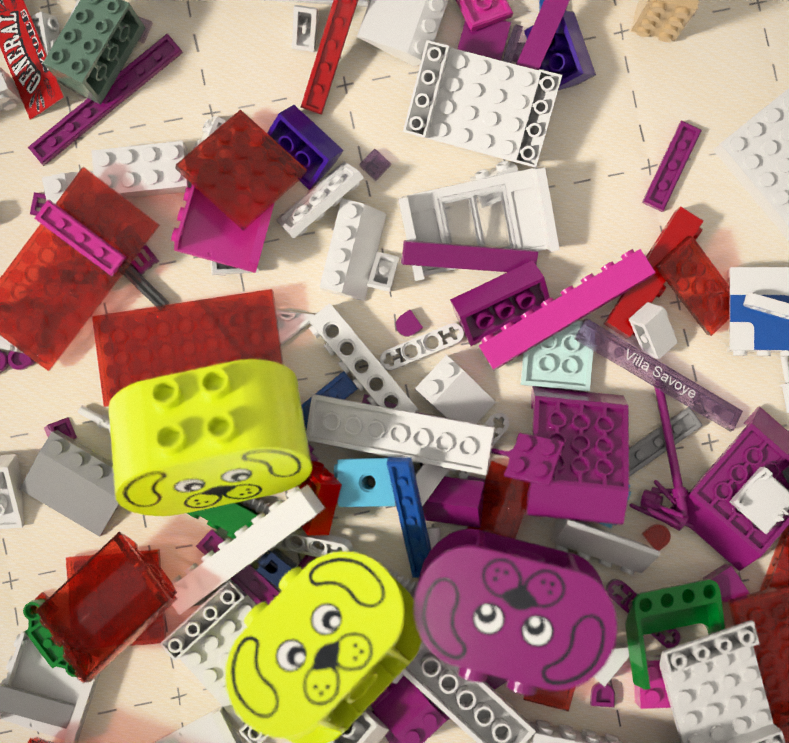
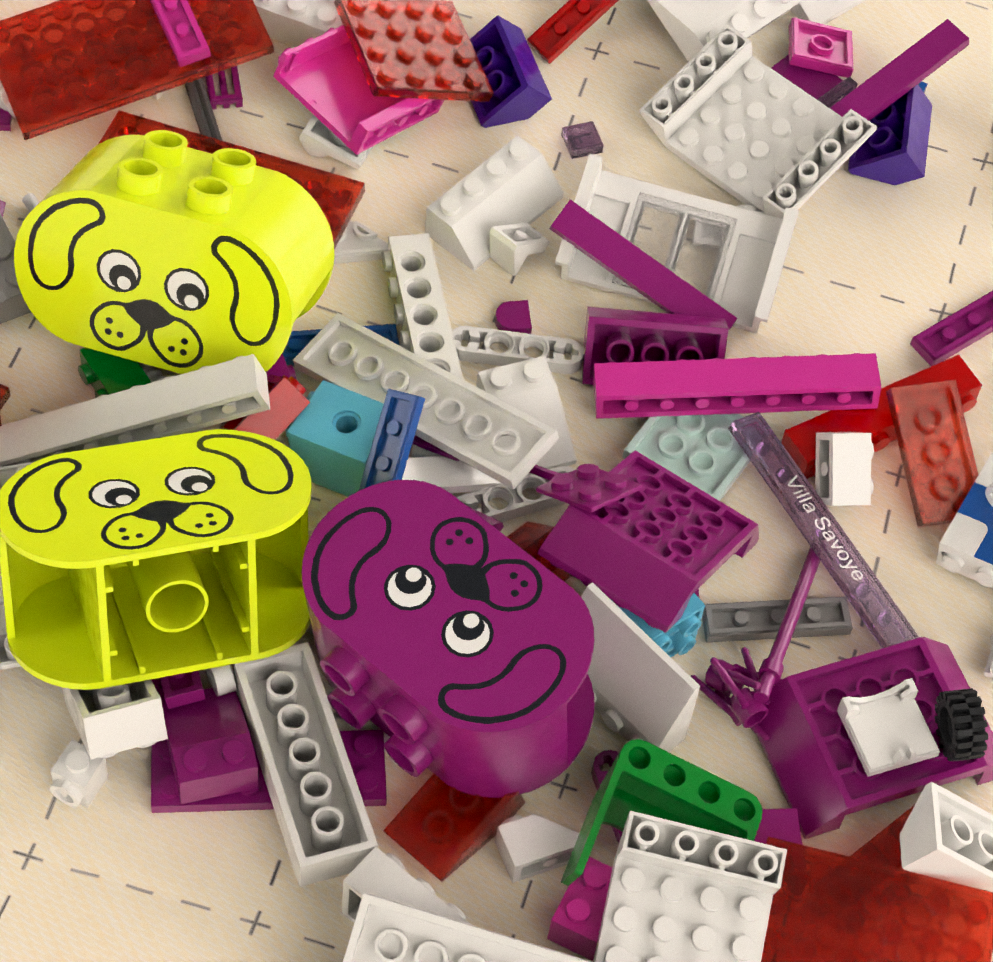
camera: 20 degrees right, 30 degrees down
white plate [276,161,364,238] -> none
magenta tile [590,682,615,707] -> none
clear red tile [641,524,671,551] -> none

